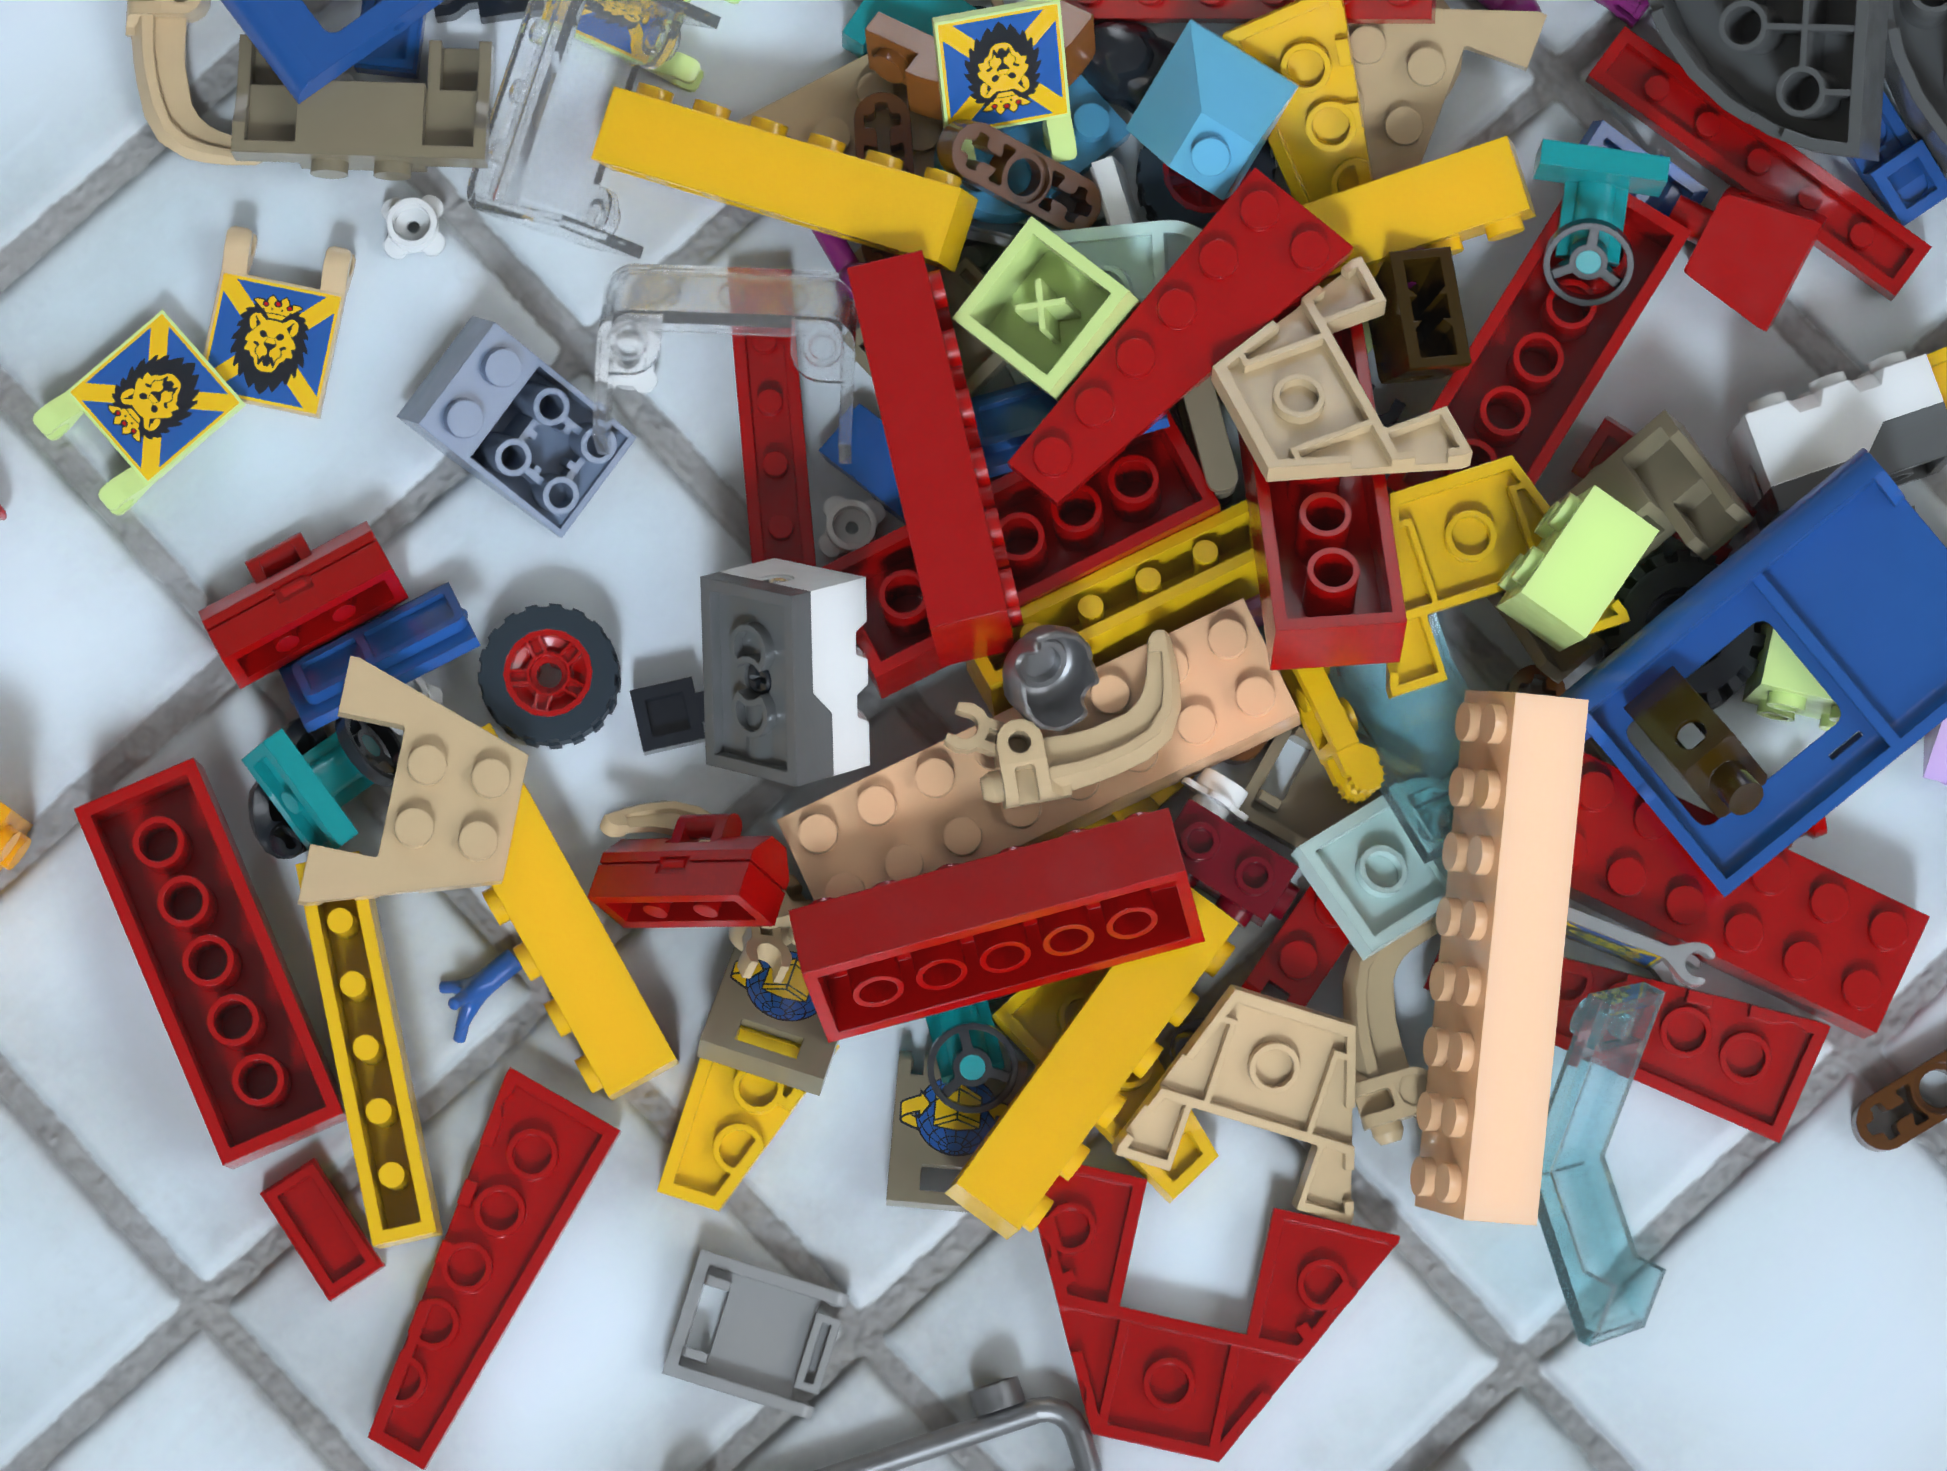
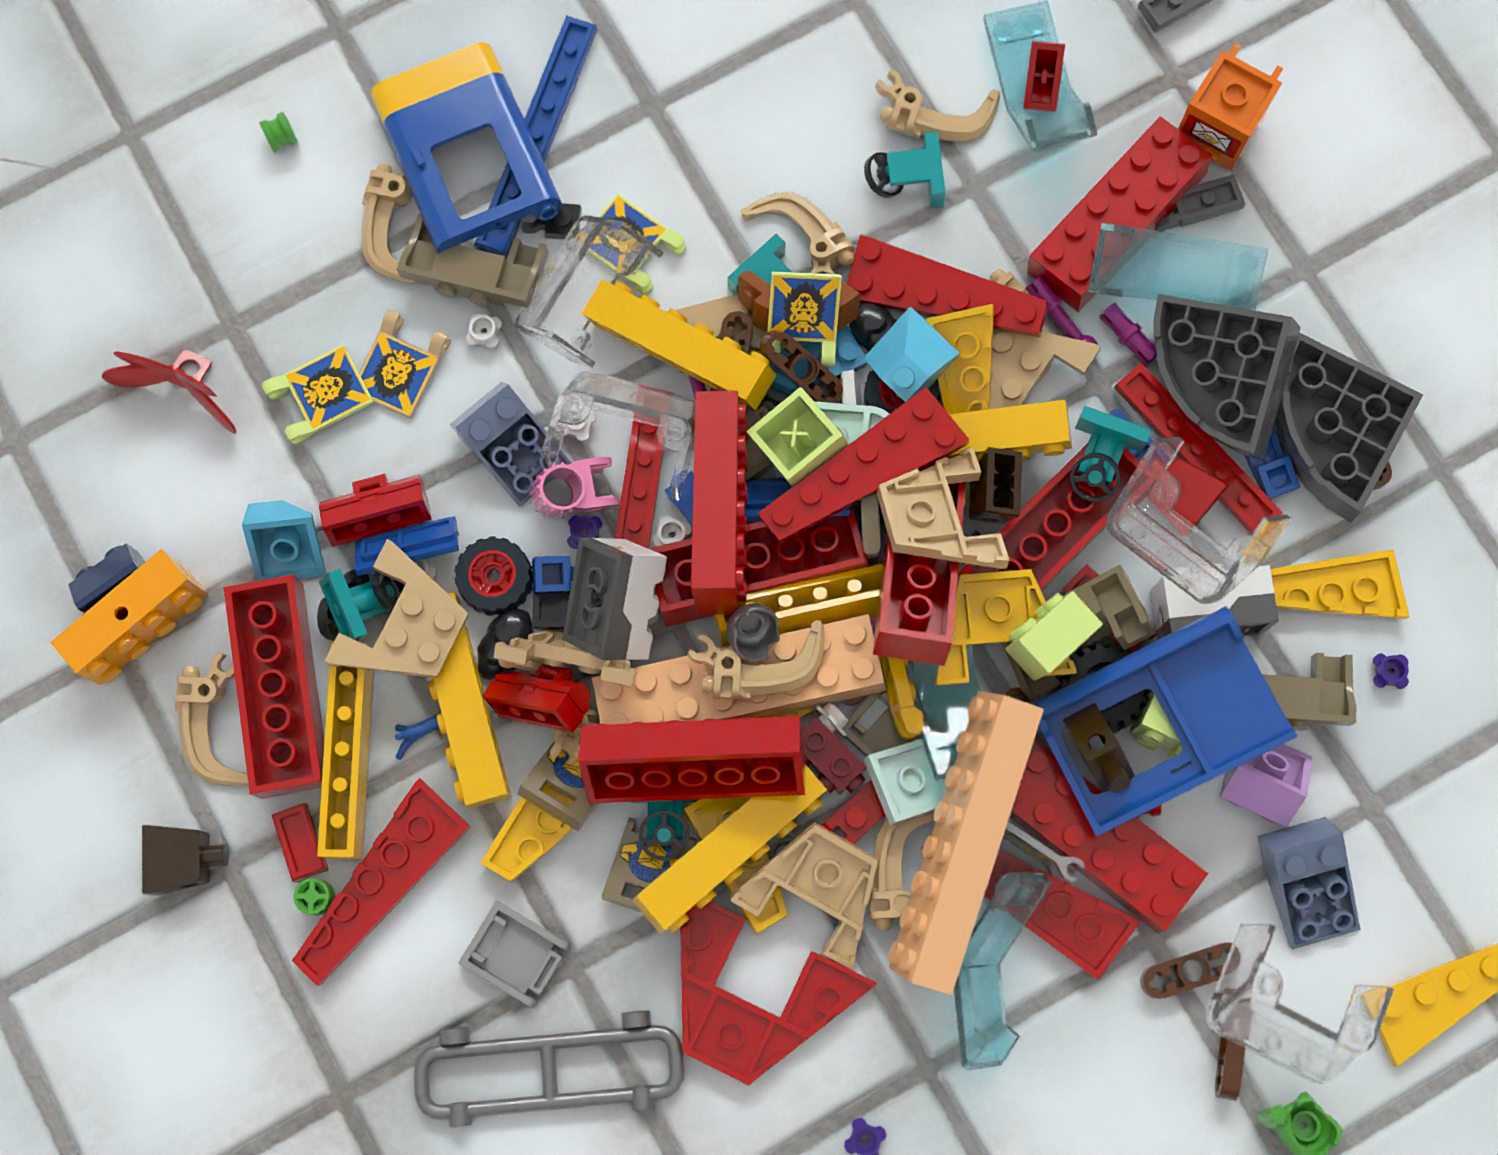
camera: 20 degrees right, 5 degrees down
none -> dark brown torso [142,825,229,896]
none -> tan piece [175,653,248,786]
none -> medium azure slope [242,500,326,581]
none -> bright green wheel [293,878,336,916]
none -> black arm [477,608,533,680]
none -> tan wing [493,629,635,686]
none -> bright pink piece [529,457,620,520]
none -> blue brick [531,556,574,593]
none -> dark purple plate [567,515,602,549]
none -> clear windscreen [1106,437,1292,604]

